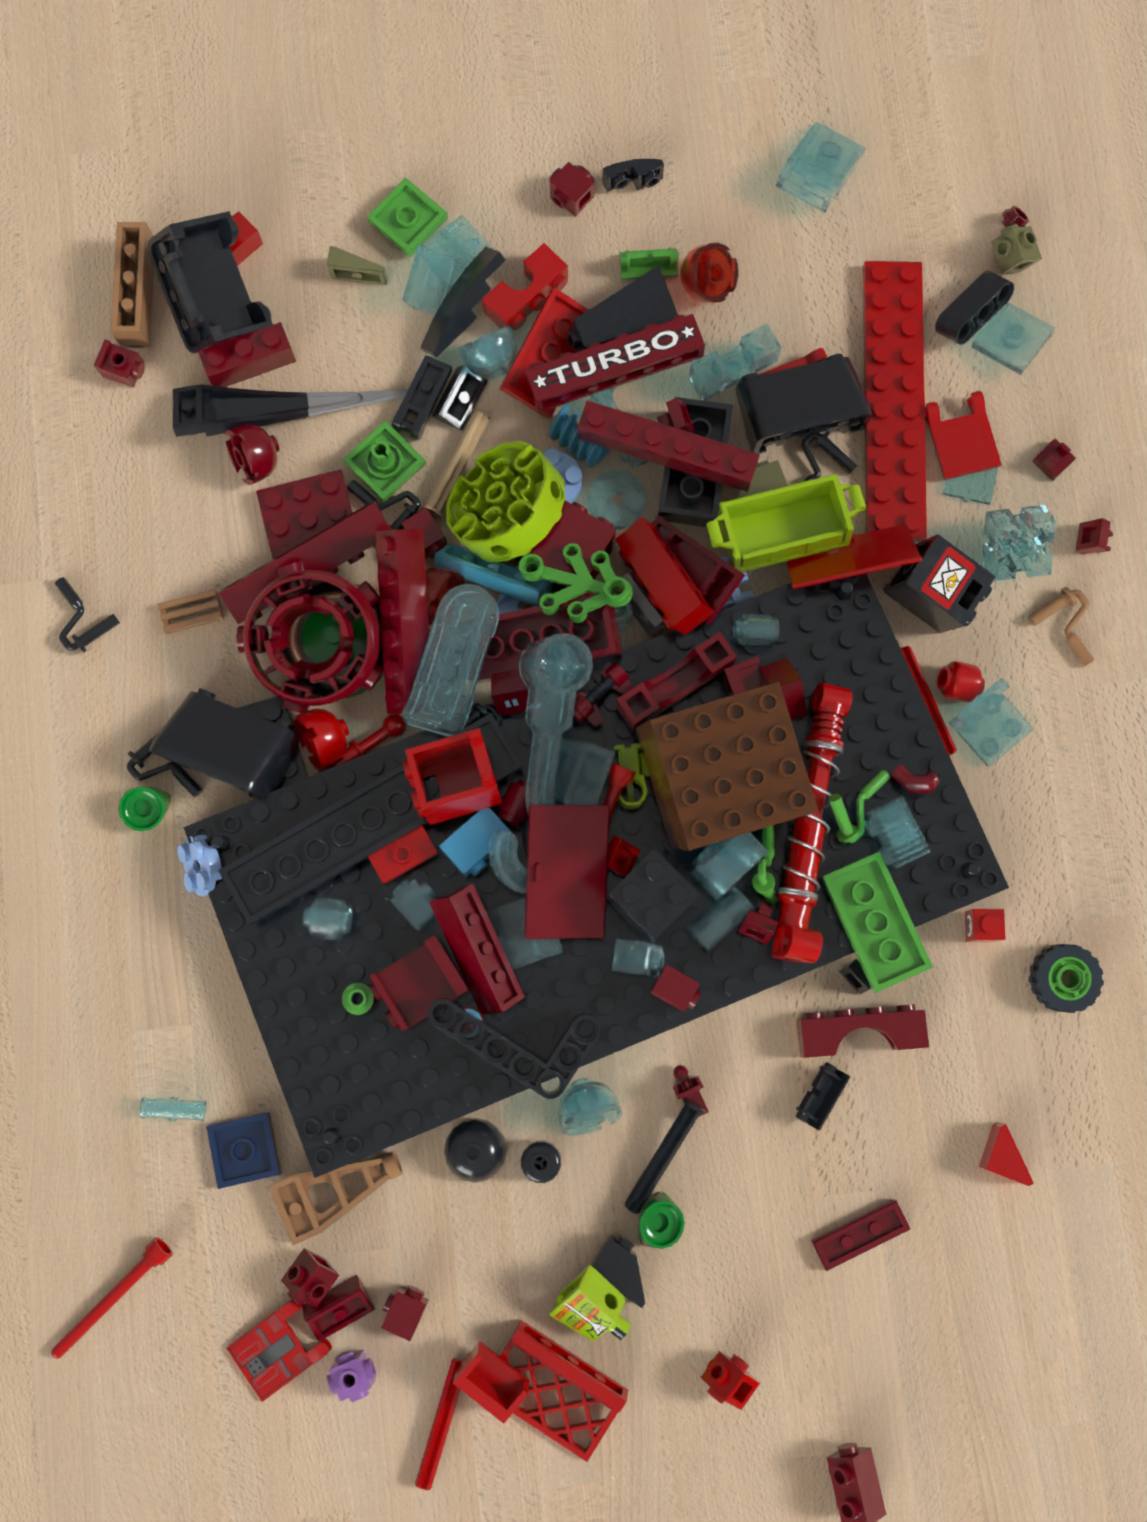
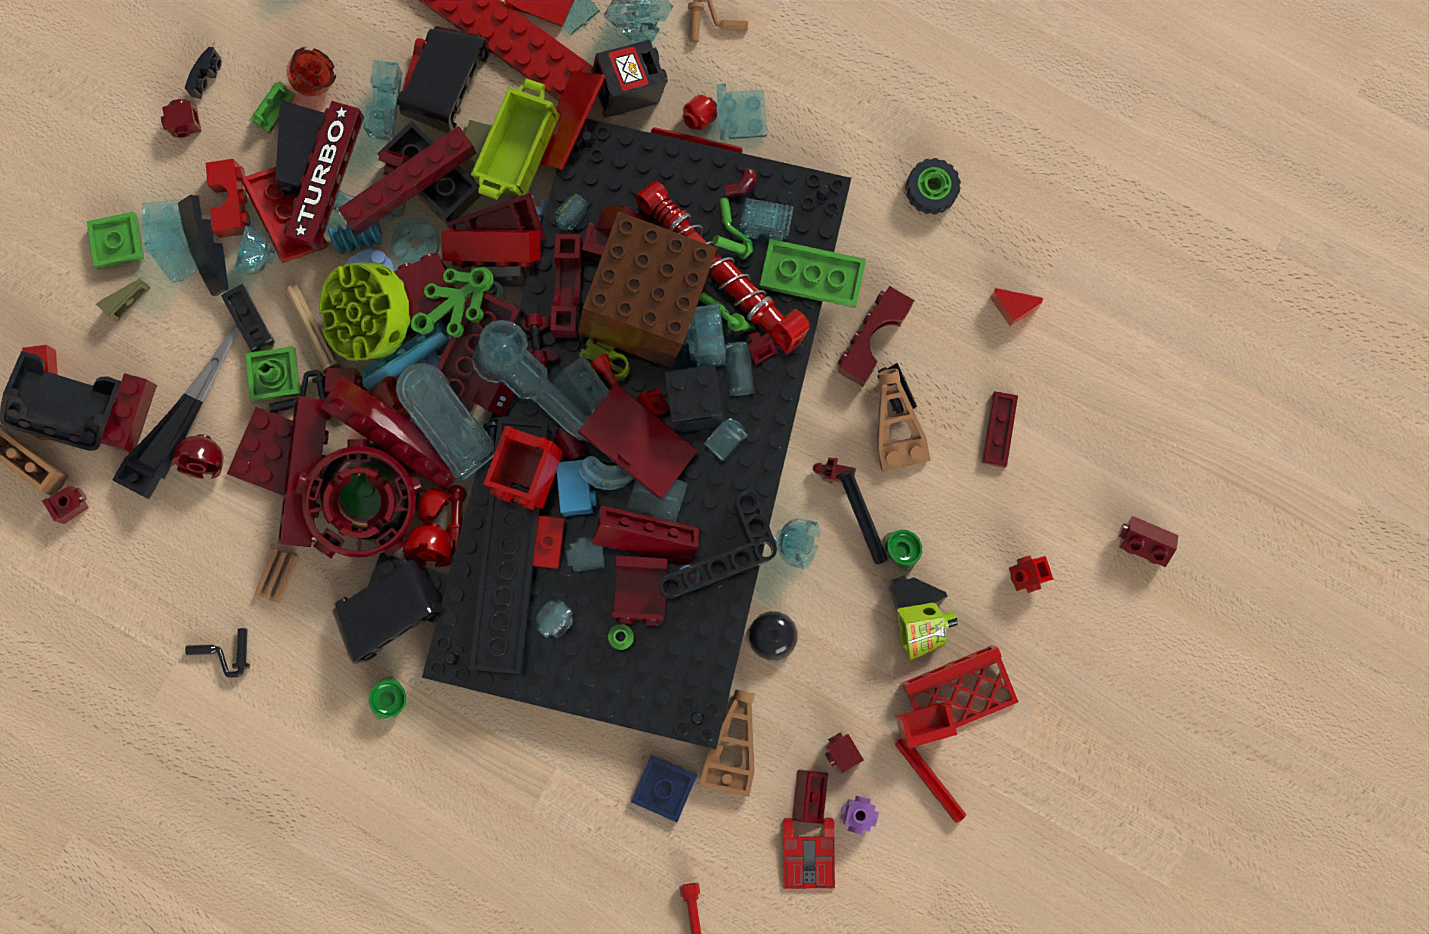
camera: 50 degrees left, 0 degrees up
black piece [127,732,203,798] -> none
clear light blue pin [140,1096,207,1122] -> none
light blue plate [177,835,222,897] -> none
dark red brick [281,1248,340,1307] -> none
black slope [432,365,488,430] -> none
black head [521,1140,561,1183] -> none
dark red brick [649,964,701,1012] -> none
black piece [801,431,857,482] -> none
black tile [839,959,871,994] -> none
red brick [965,909,1006,942] -> none
none -> red hair [418,488,453,524]
none -> medium nougat plate [877,369,931,471]

